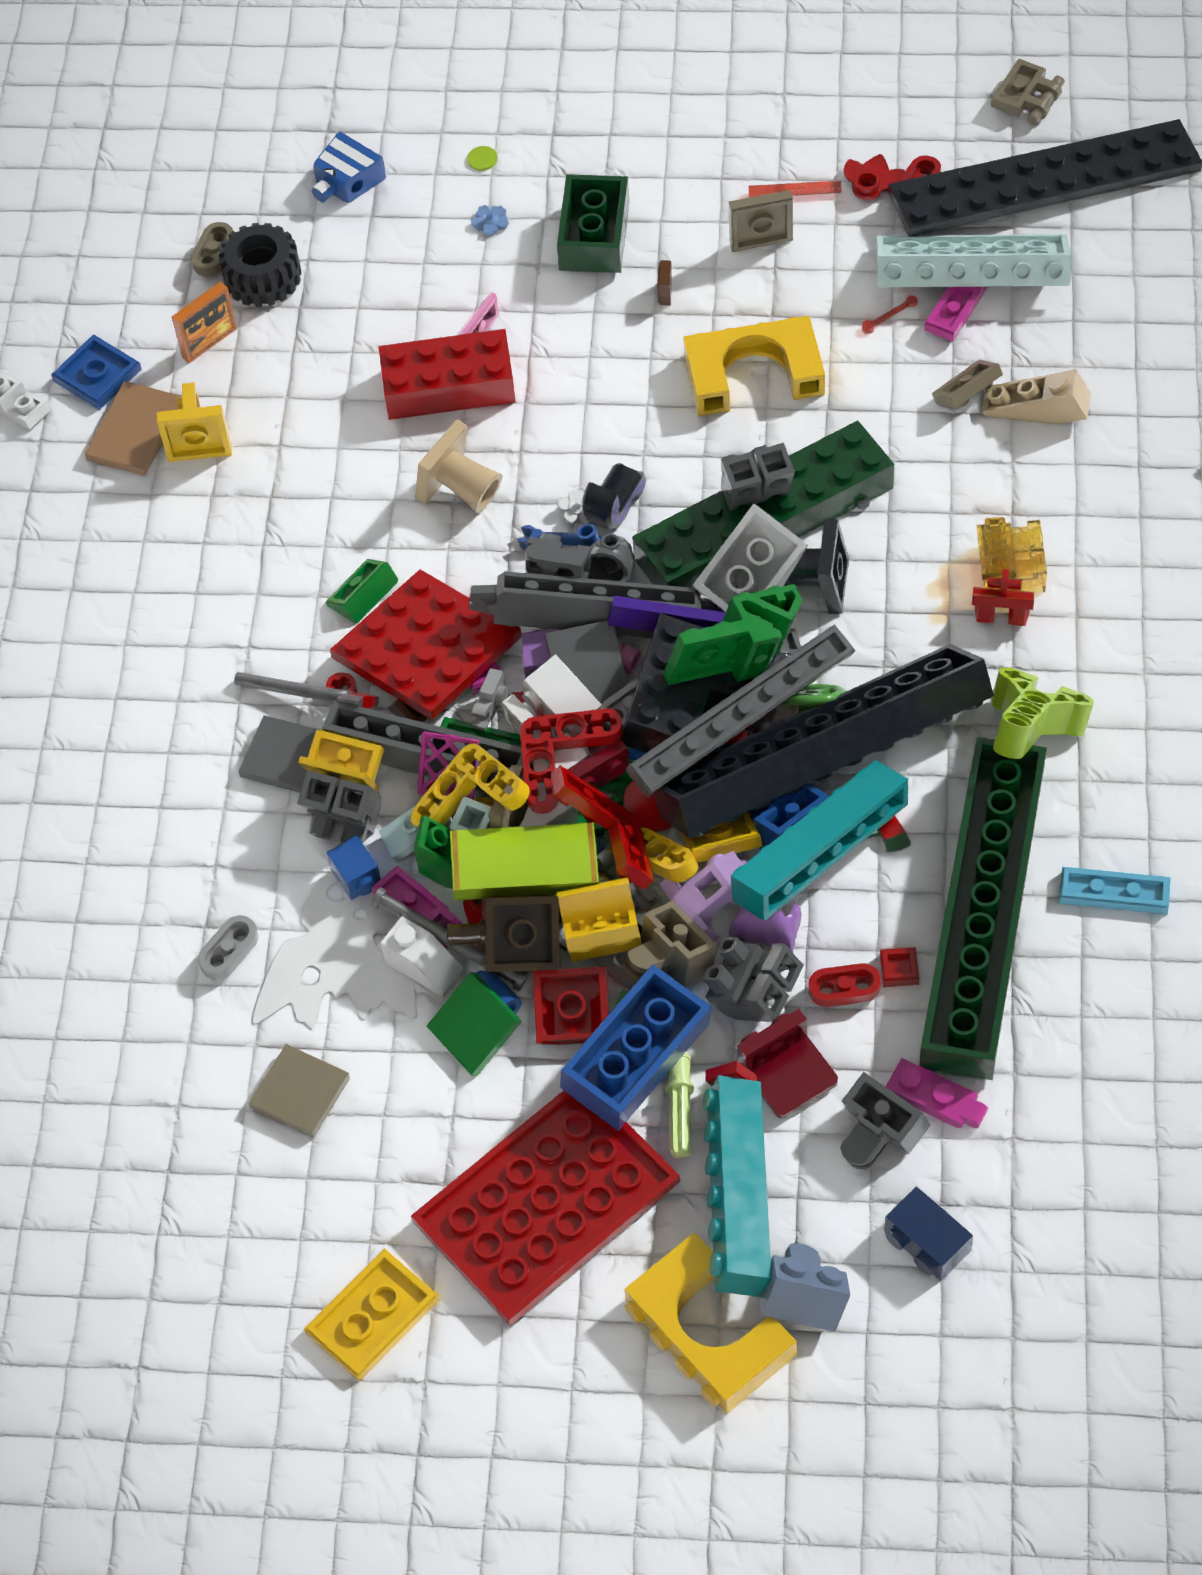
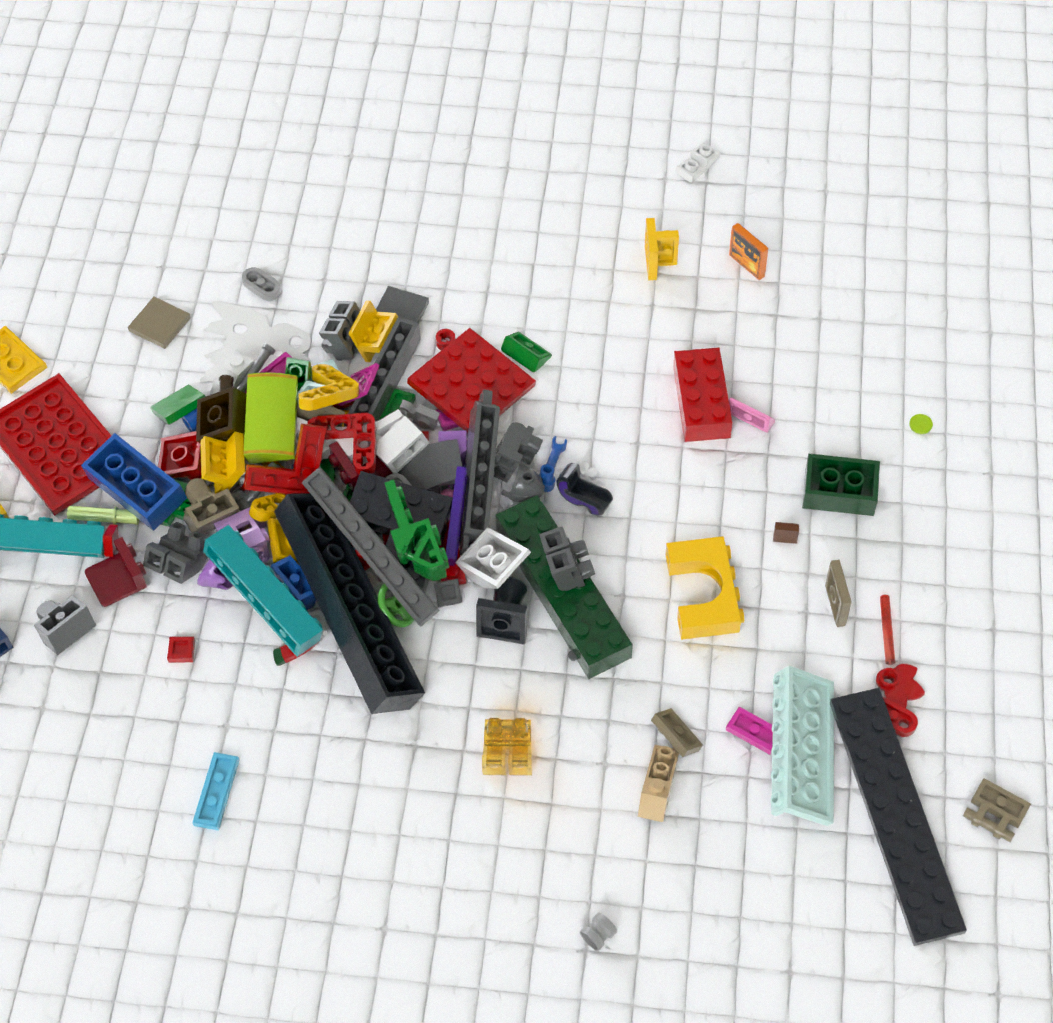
camera: 90 degrees right, 0 degrees up
blue tile [51,334,142,410] -> none
medium nougat tile [84,381,182,476] -> none
dark tan plate [191,222,233,277] -> none
black tyre [218,222,302,307] -> none
flat silver piece [234,672,379,708] -> none
blue torso [311,131,386,203] -> none
blue brick [326,835,381,900] -> none
tan plant [415,419,503,513] -> none
medium blue plant [471,205,509,235] -> none
red plate [808,963,881,1007] -> none
clear red hinge [862,295,918,334] -> none
dark pink hinge [885,1058,989,1129] -> none
dark green brick [919,737,1047,1081] -> none
red hips [971,569,1034,626] -> none
lime beam [990,667,1094,759] -> none

